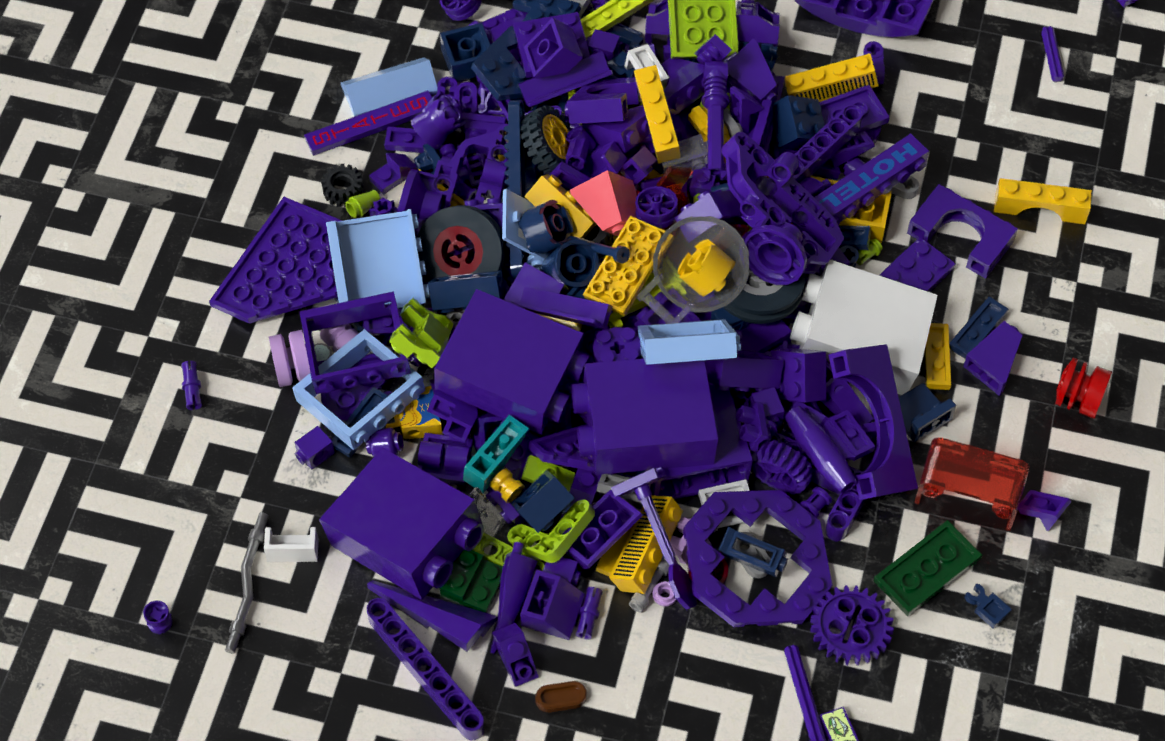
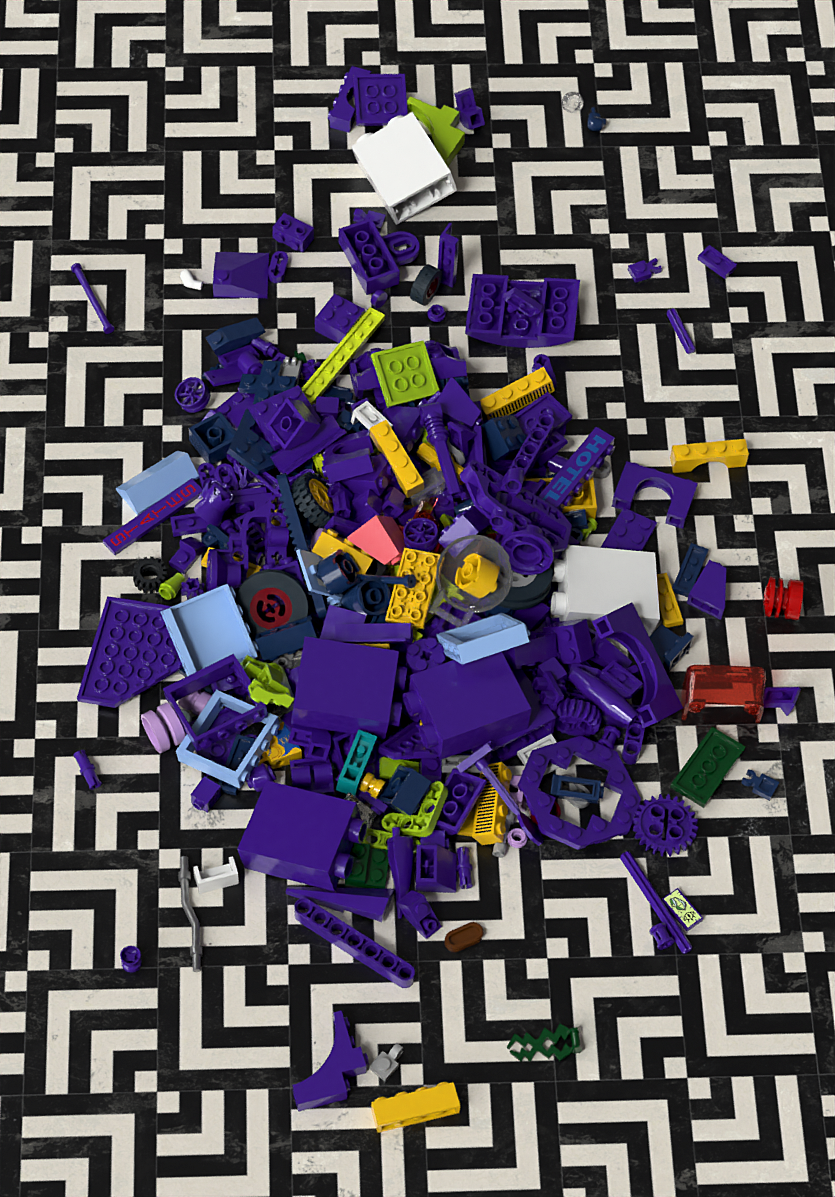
camera: 20 degrees left, 0 degrees up
dark purple plate [694,34,732,64] -> none

